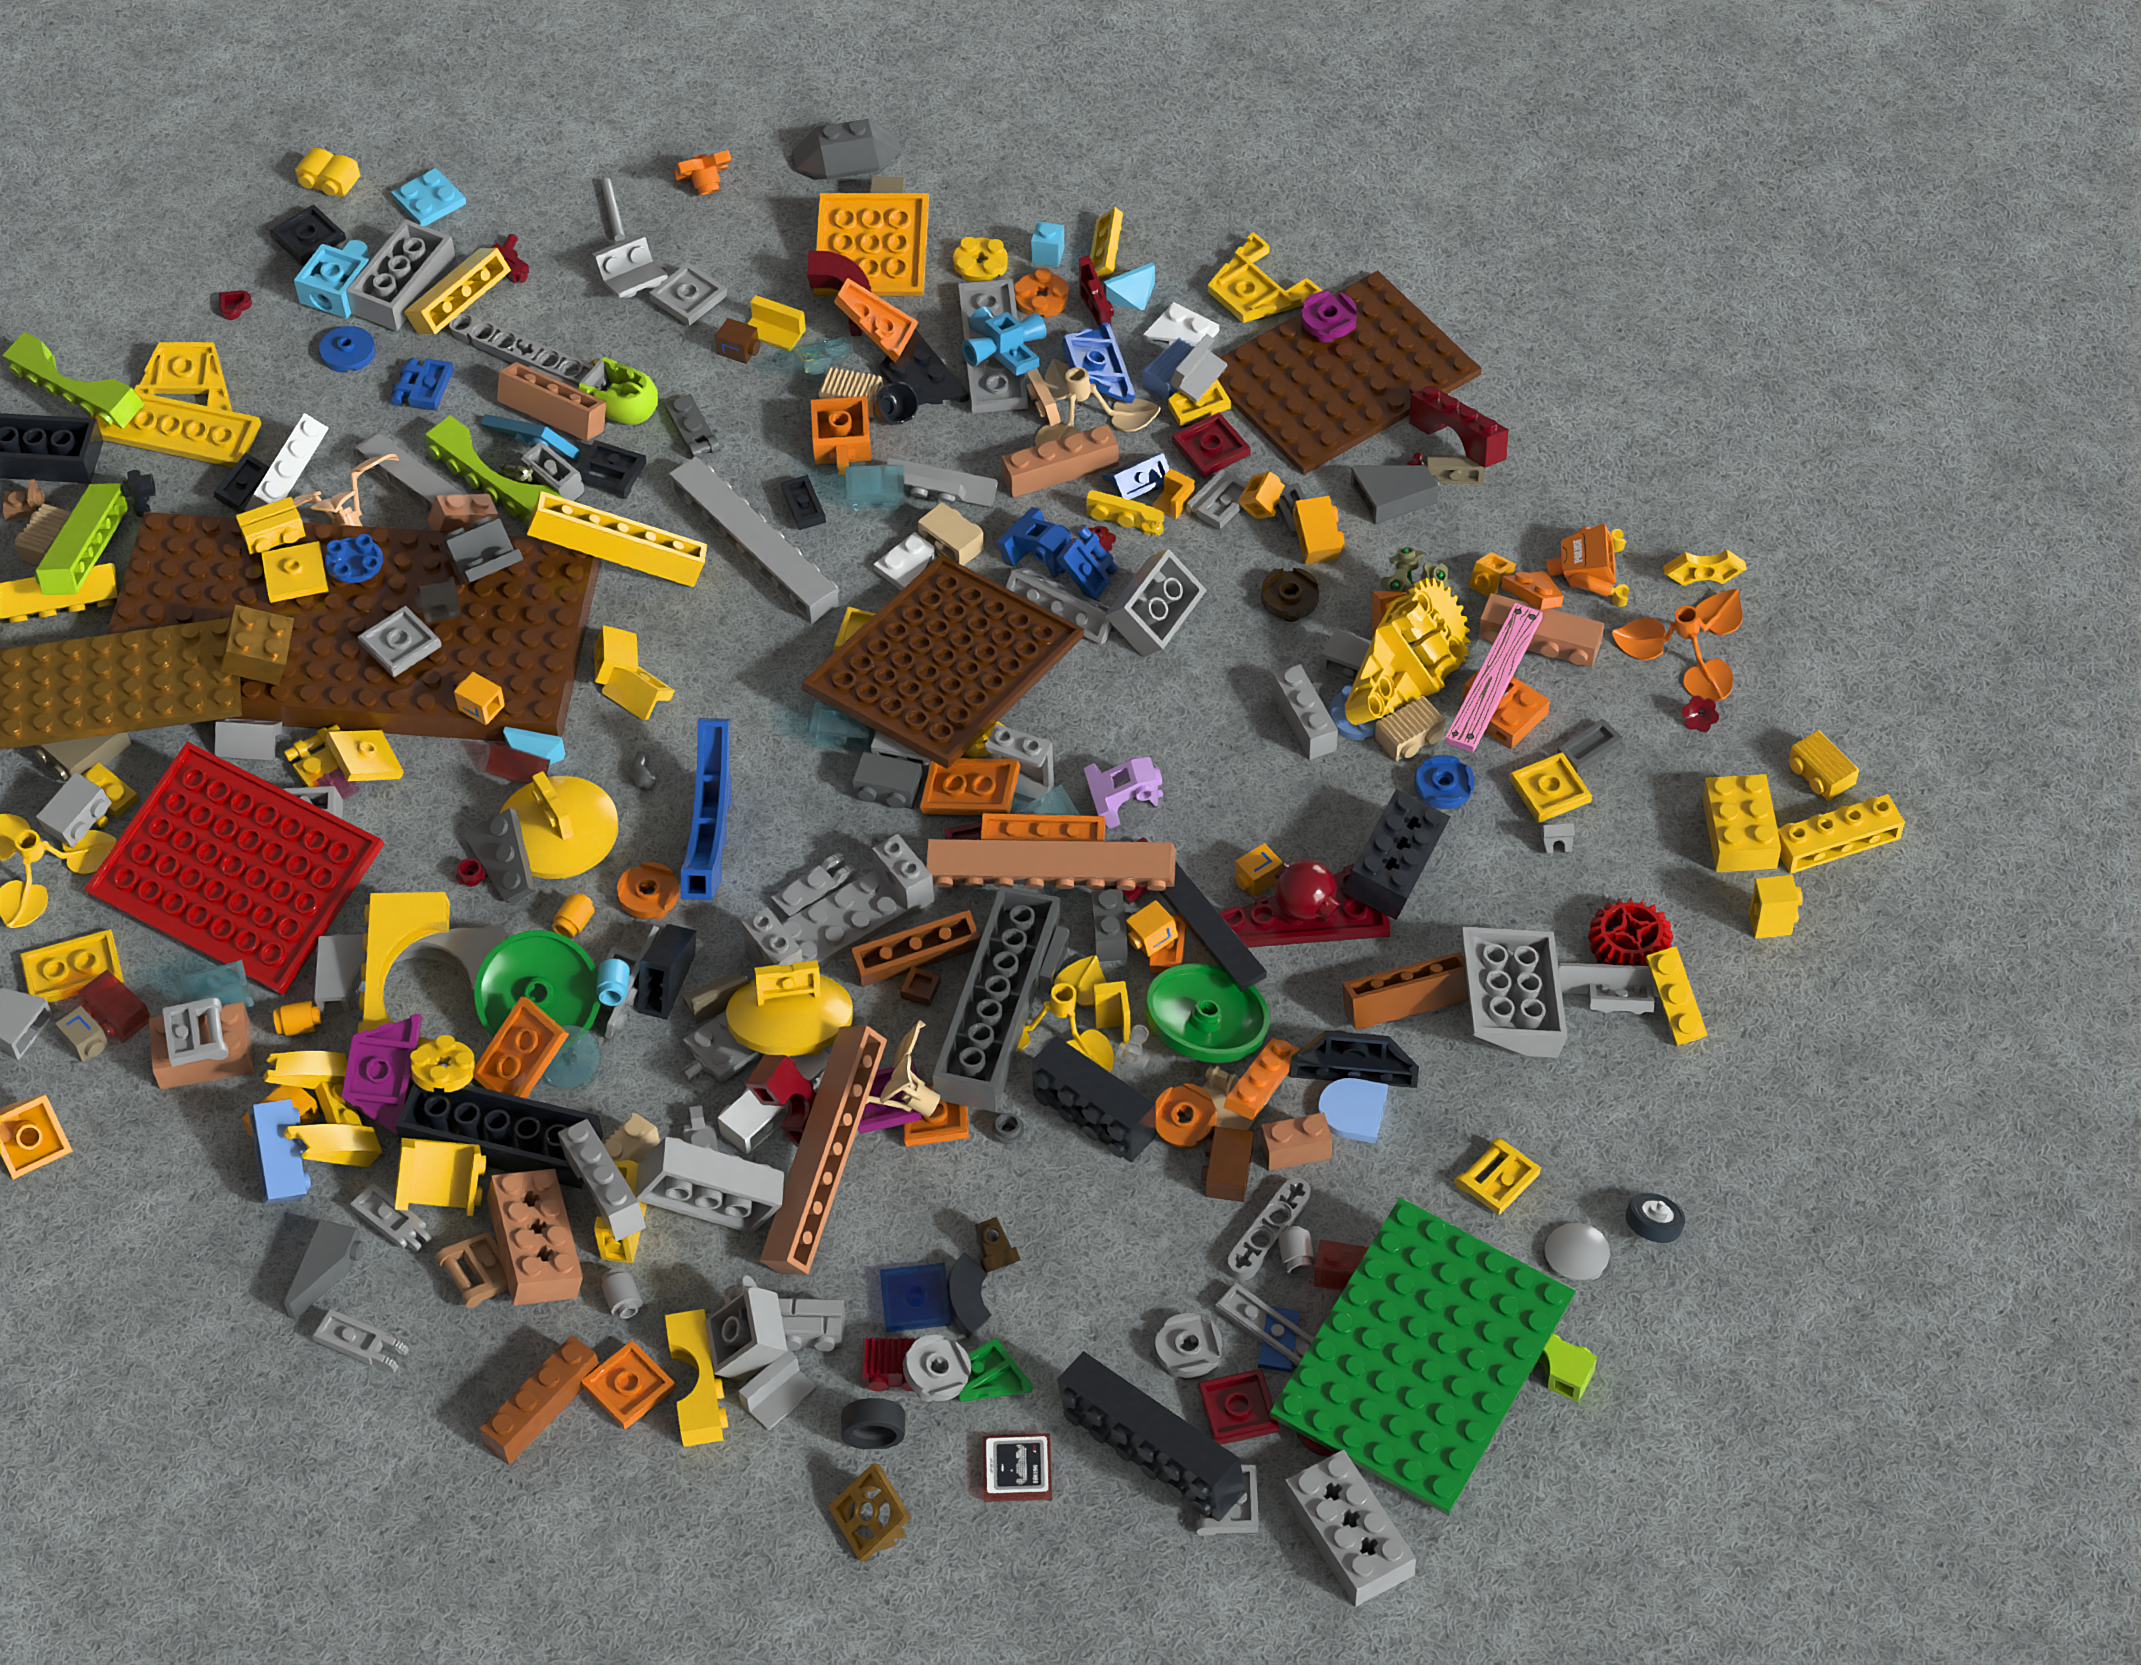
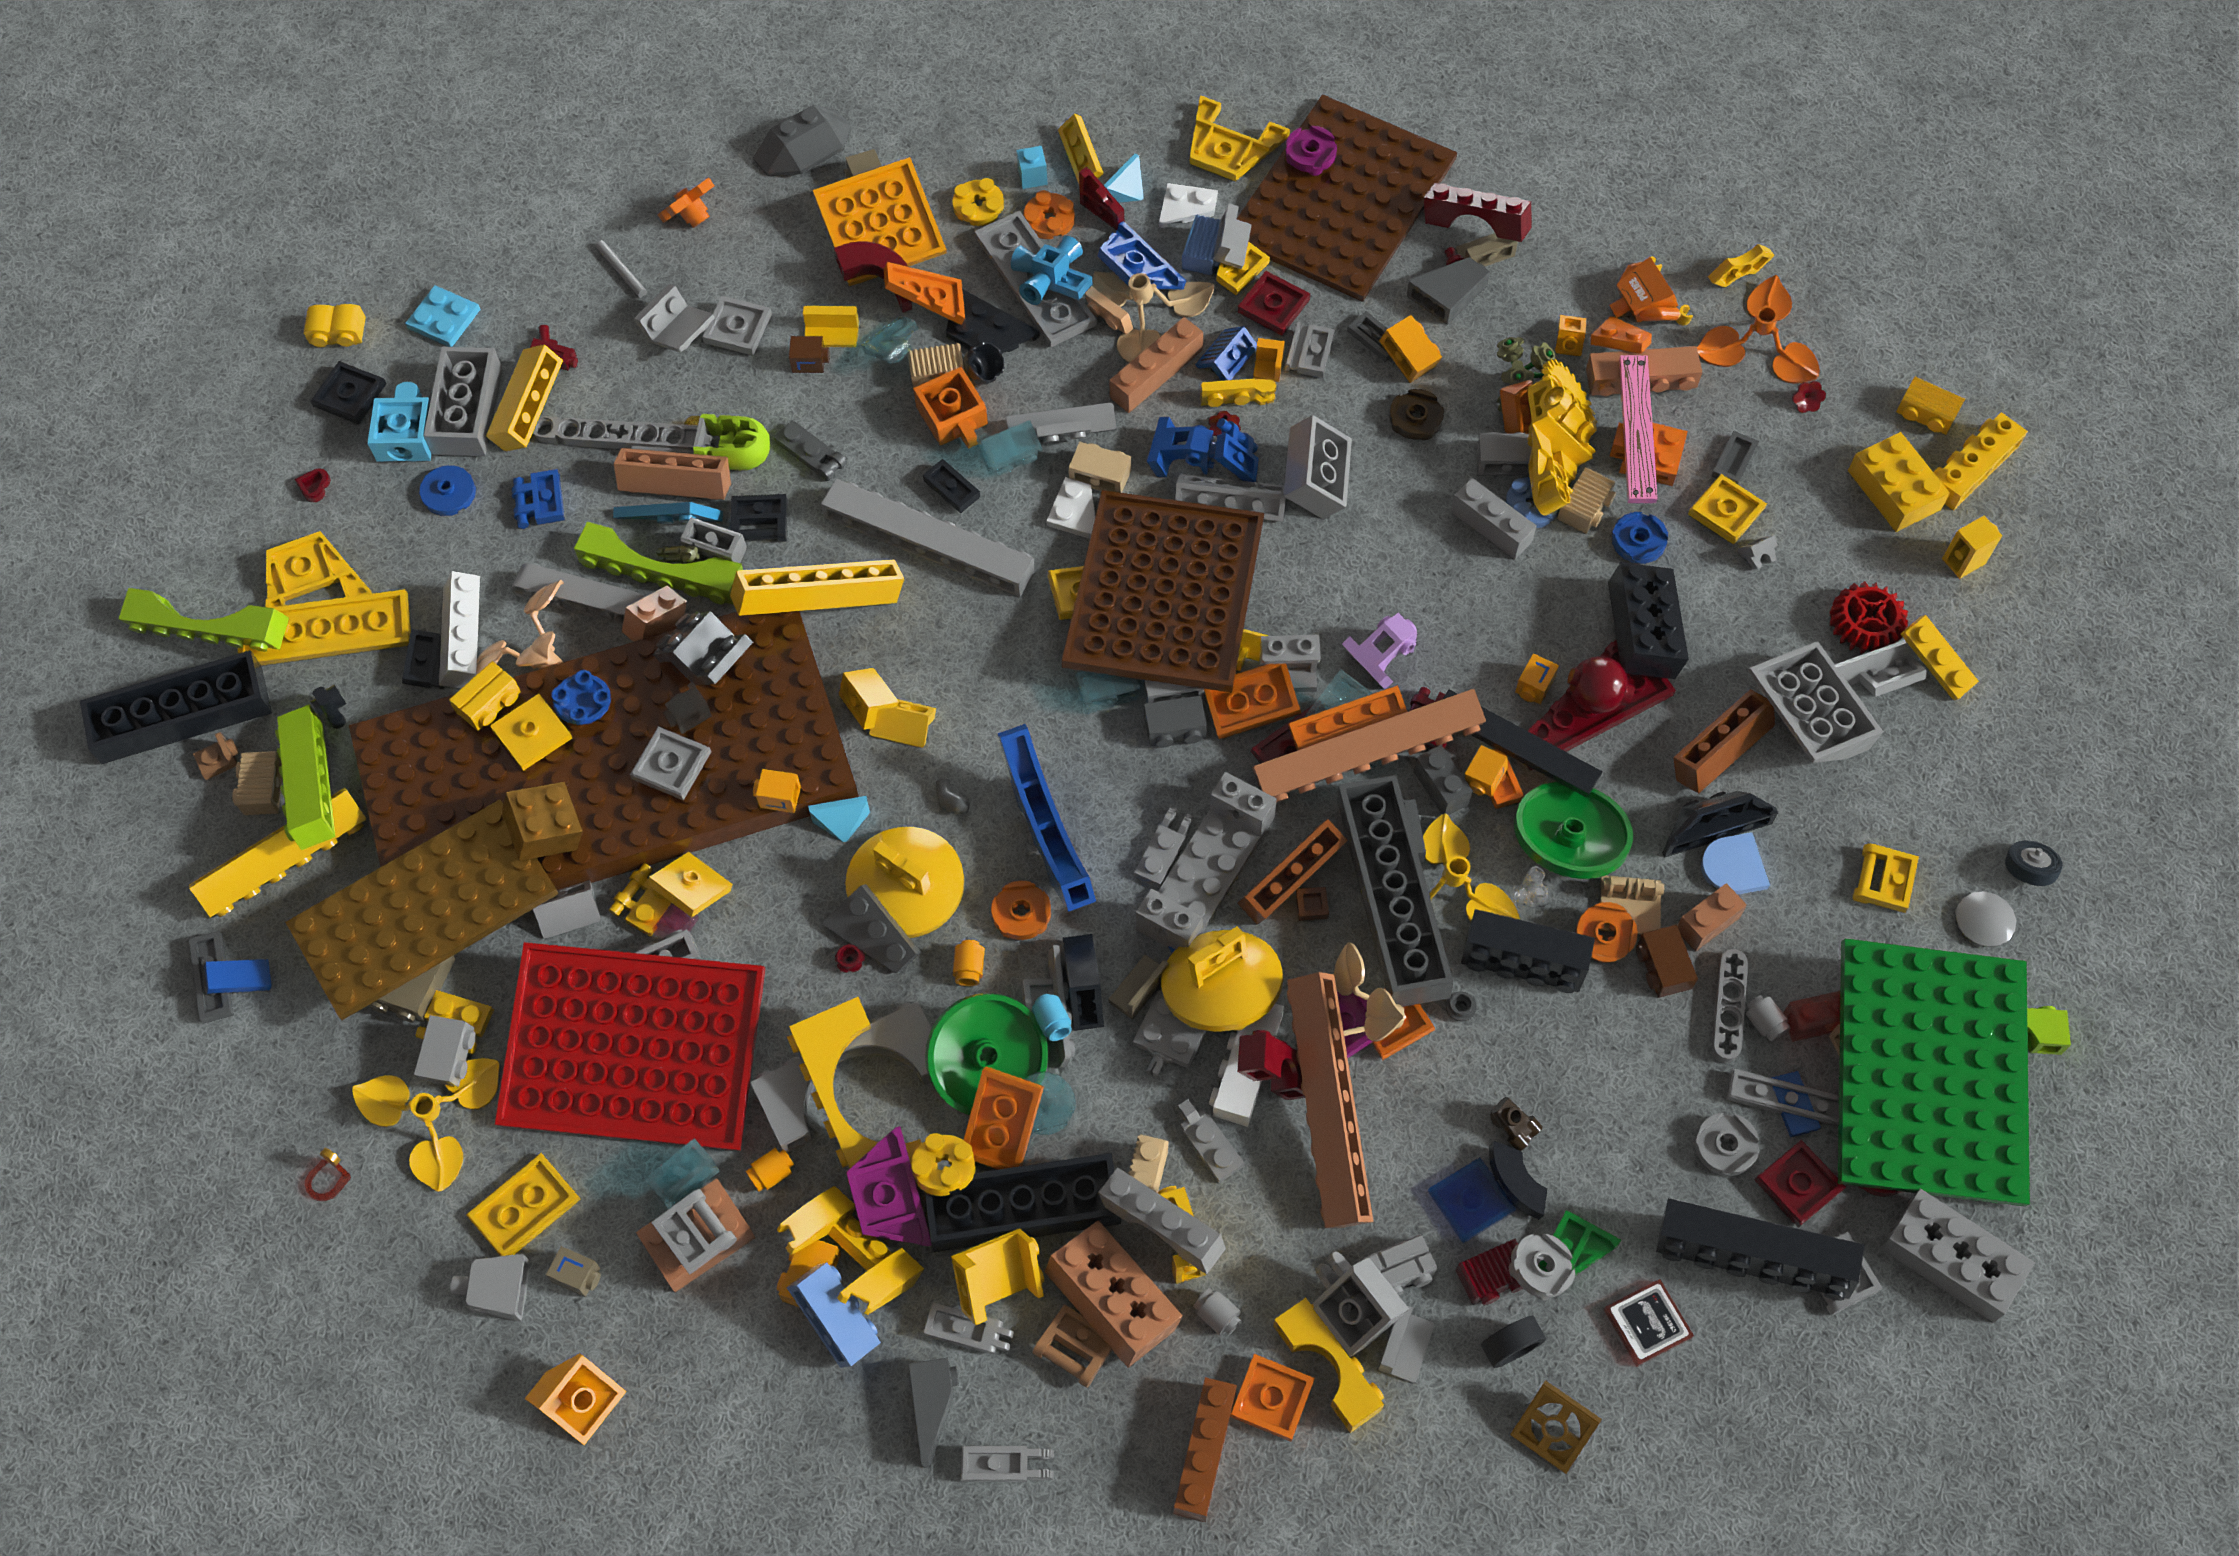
camera: 25 degrees left, 10 degrees up
clear red brick [78,969,151,1044] -> none
clear red tile [486,742,551,785] -> none
light grey brick [635,1137,784,1233] -> none
yellow panel [1094,981,1131,1047] -> none
orange plate [1223,1037,1300,1120] -> none
light orange brick [1238,472,1285,520] -> none

